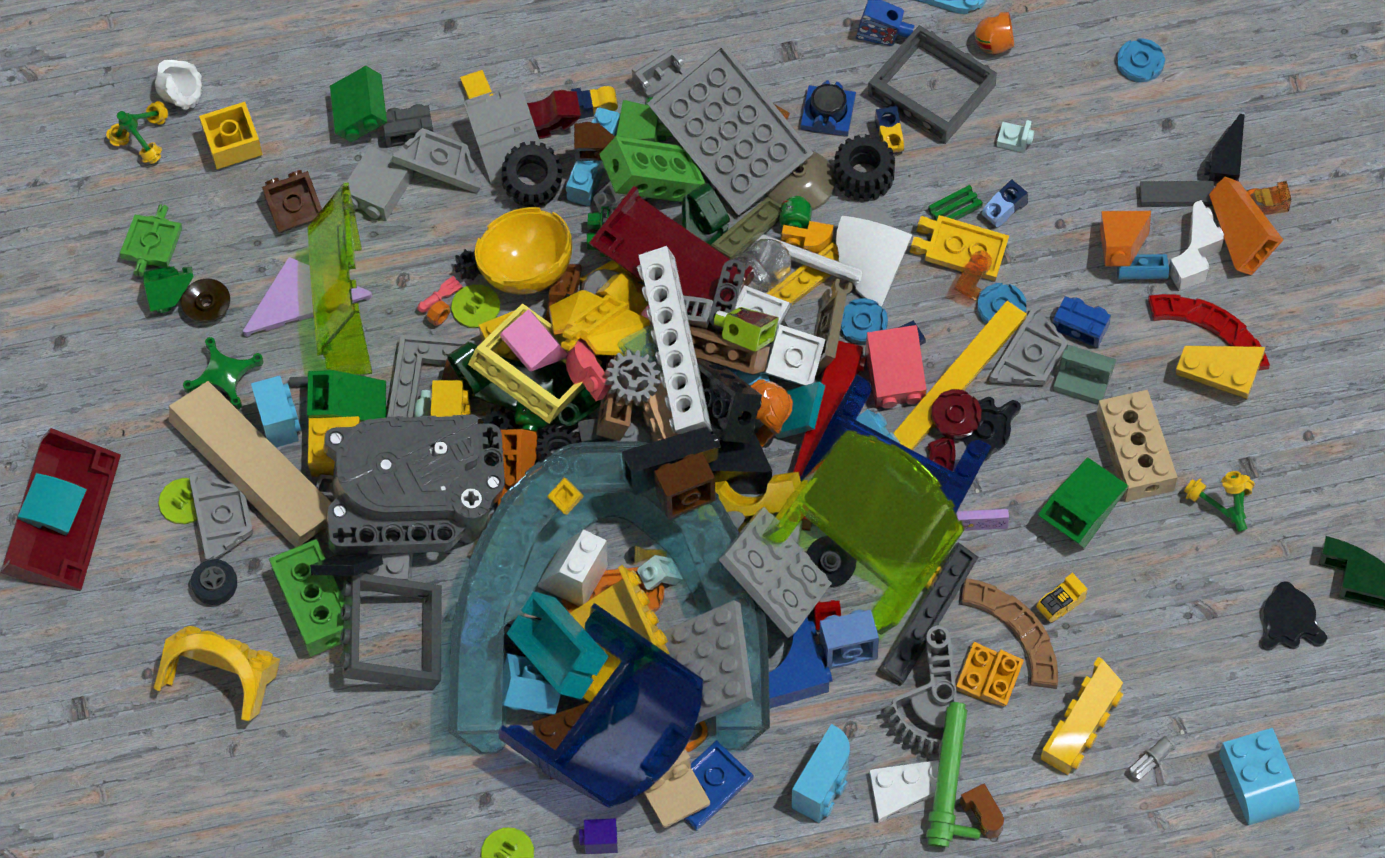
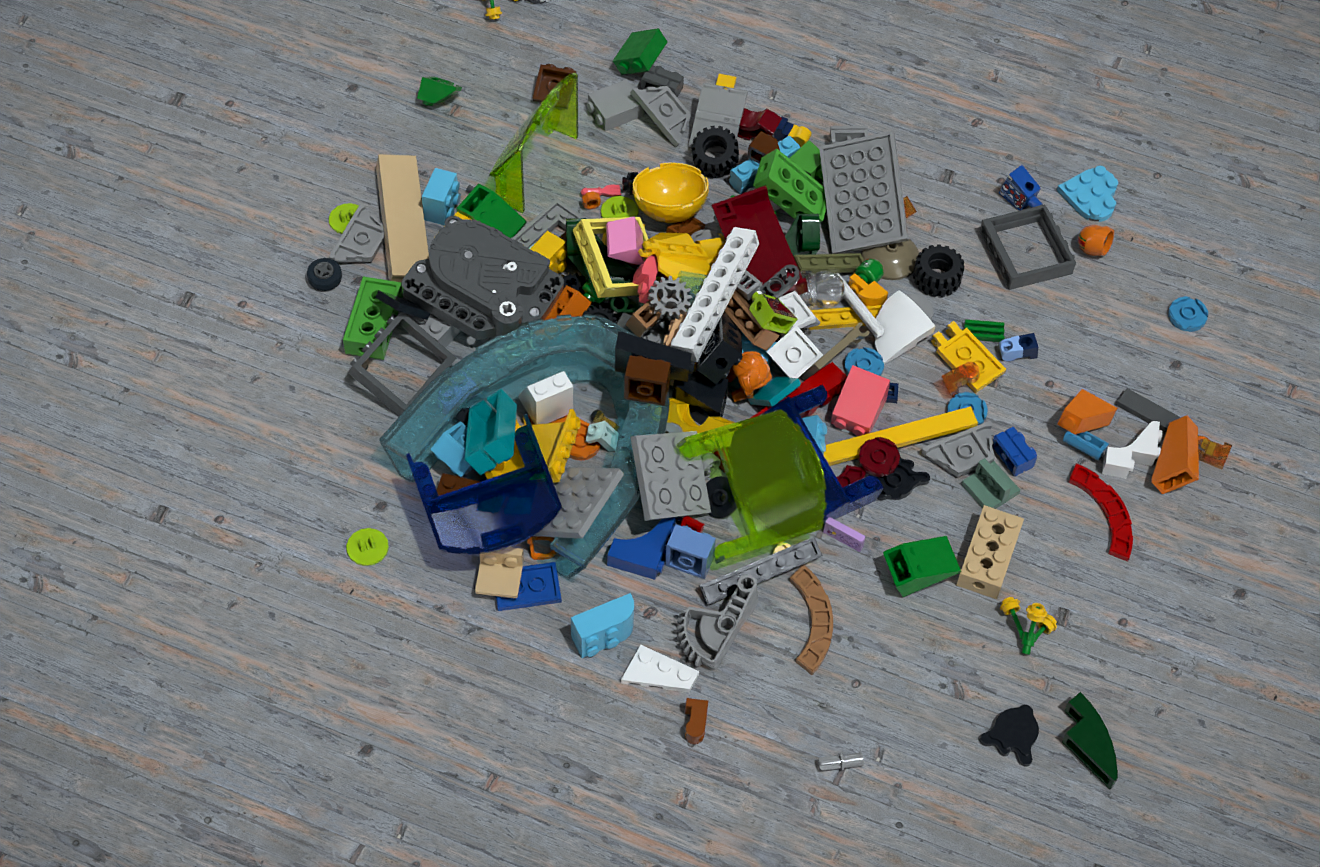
camera: 30 degrees right, 5 degrees down
dark red slope [0,428,121,591] -> none
teal slope [17,473,87,536] -> none
bright green plate [120,204,182,277] -> none
yellow piece [153,626,280,721] -> none
dark brown dish [181,278,231,323] -> none
green piece [183,337,264,410] -> none
yellow brick [199,102,263,169] -> none
lavender tile [243,257,372,337] -> none
yellow tile [547,478,584,515] -> none
dark purple brick [579,818,618,854] -> none
piece [801,80,856,136] -> none
leg [875,106,904,153] -> none
bright green cylinder [926,702,981,848] -> none
light orange slope [955,642,1024,706] -> none
light aqua bracket [996,120,1035,153] -> none
yellow leg [1036,572,1088,623] -> none
yellow wedge [1041,657,1124,775] -> none
yellow wedge [1176,346,1265,399] -> none
black slope [1204,114,1245,186] -> none
medium azure brick [1219,728,1299,826] -> none

